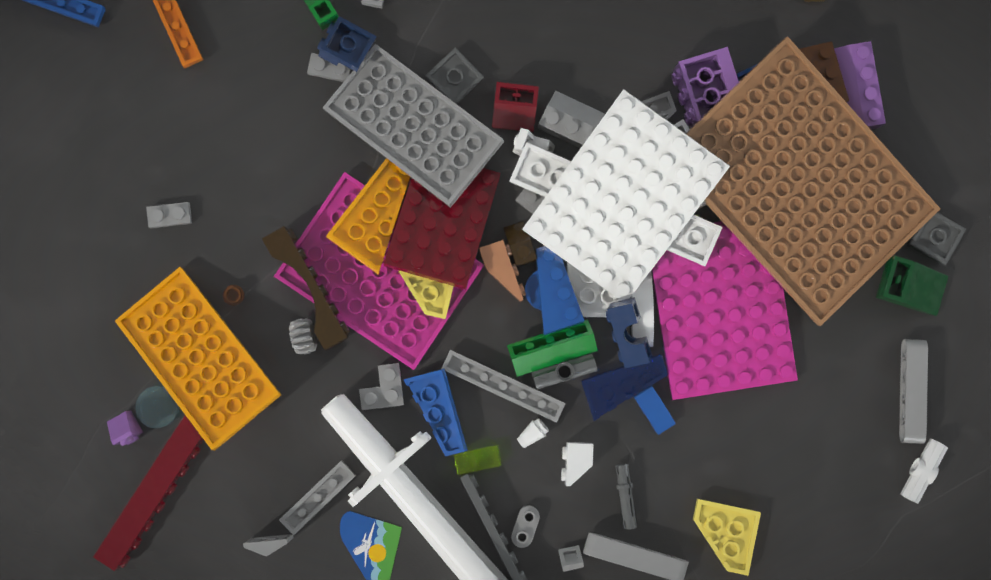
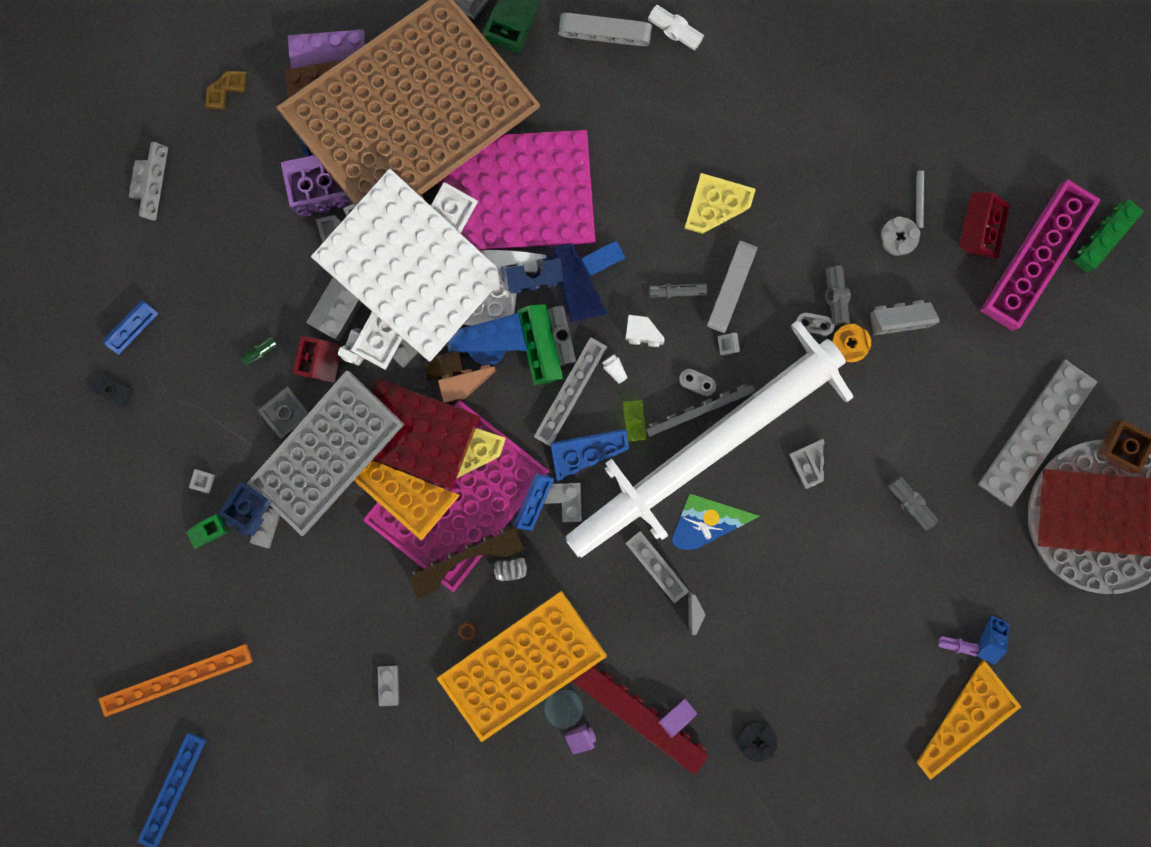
camera: 80 degrees left, 0 degrees up
none -> dark green axle [240,336,278,365]
none -> blue plate [513,473,554,531]
none -> medium lavender slope [658,699,697,738]

